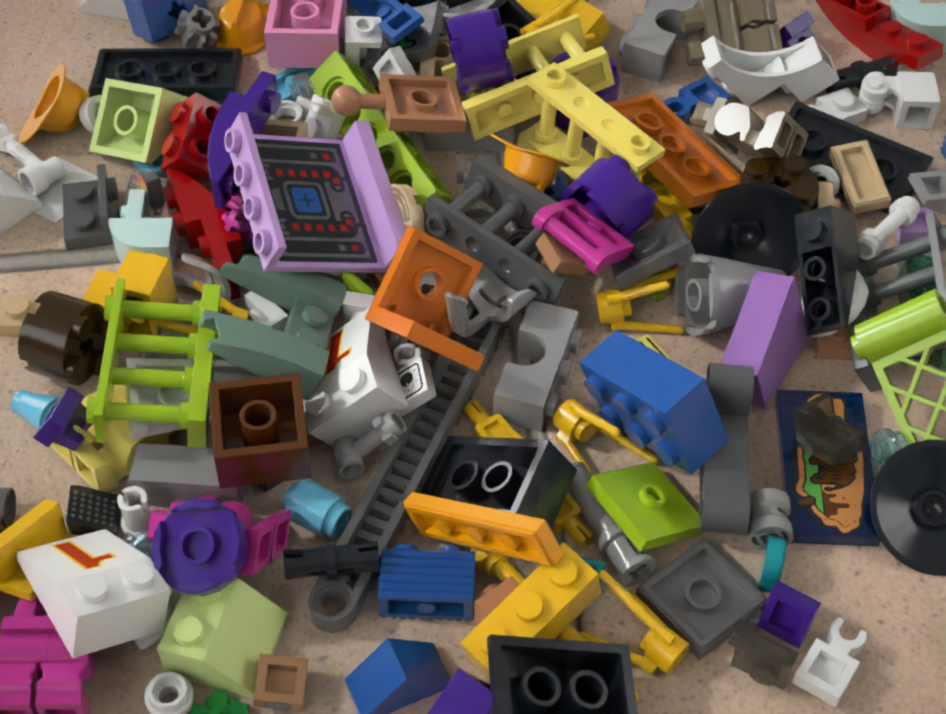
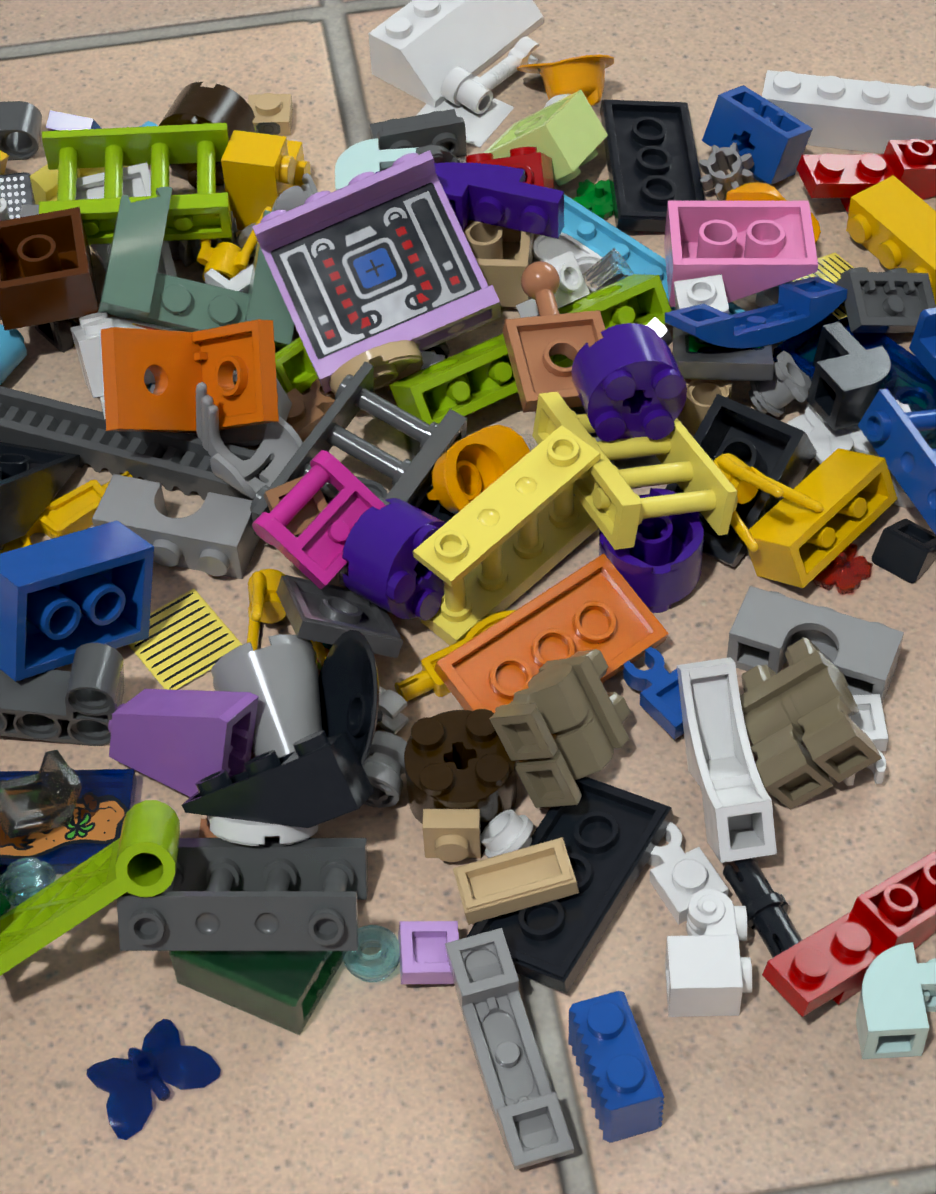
camera: 90 degrees right, 0 degrees up
light grey bar [332,410,407,479] -> none
tile [780,11,816,49] -> none
white bar [858,196,920,260] -> none

